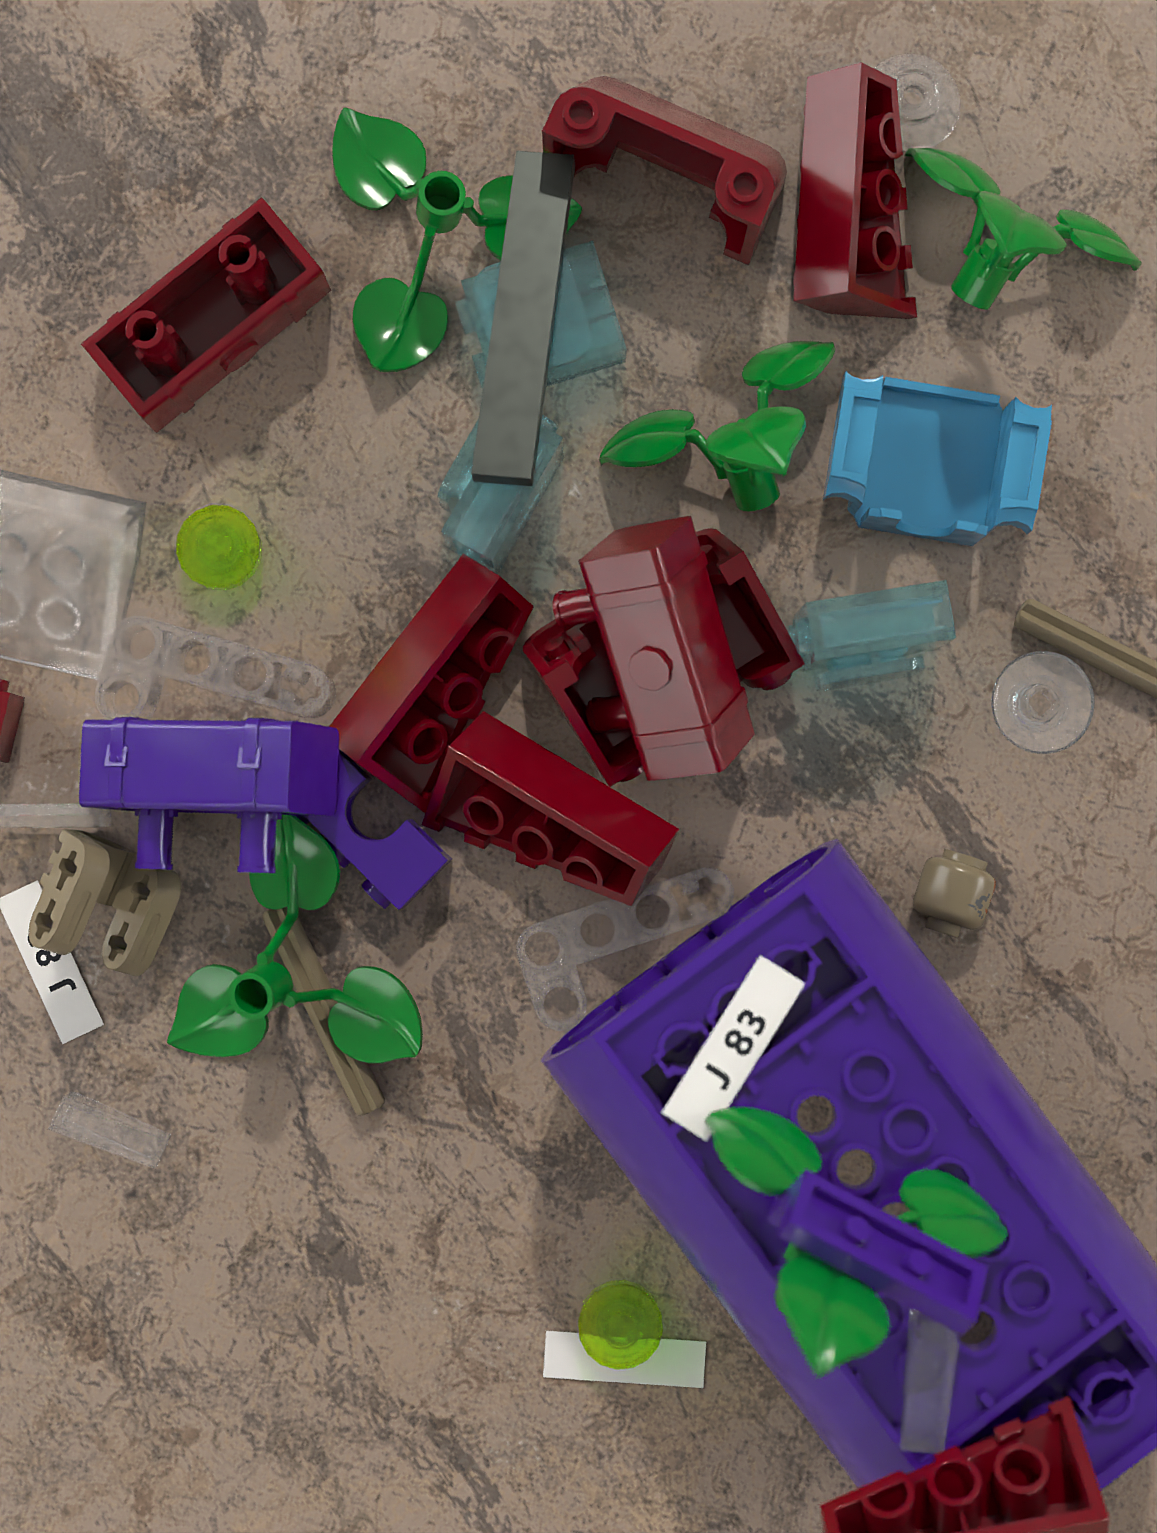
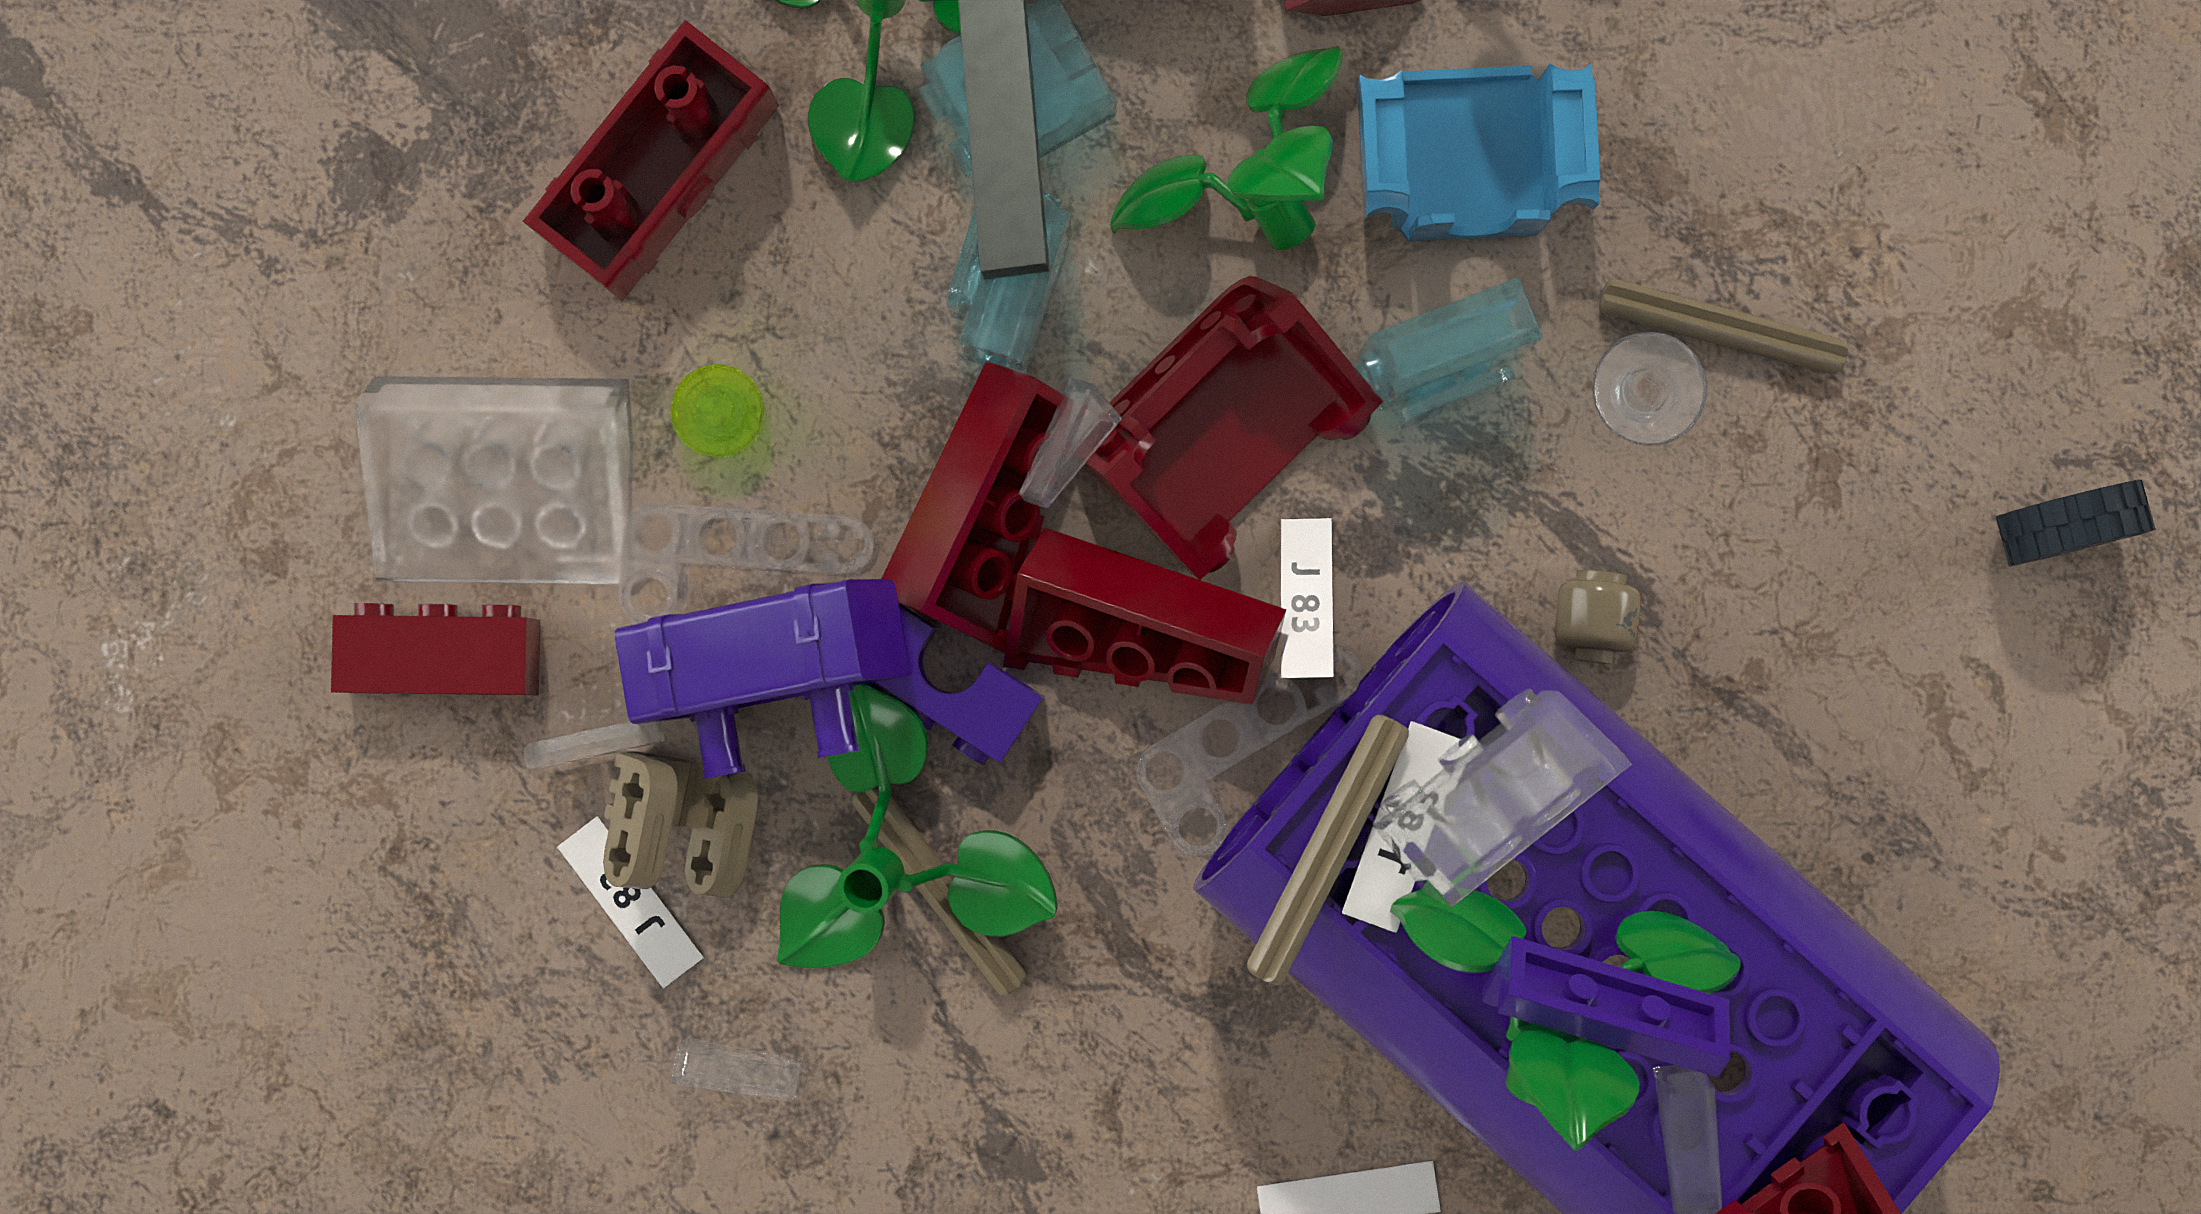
camera: 10 degrees left, 0 degrees up
dark red piece [552,516,755,781] -> none
clear neon green plate [578,1280,663,1370] -> none
none -> clear piece [1019,378,1122,508]
none -> dark tan axle [1247,715,1409,986]
none -> white sticker [1281,518,1333,678]
none -> clear slope [1372,688,1632,907]

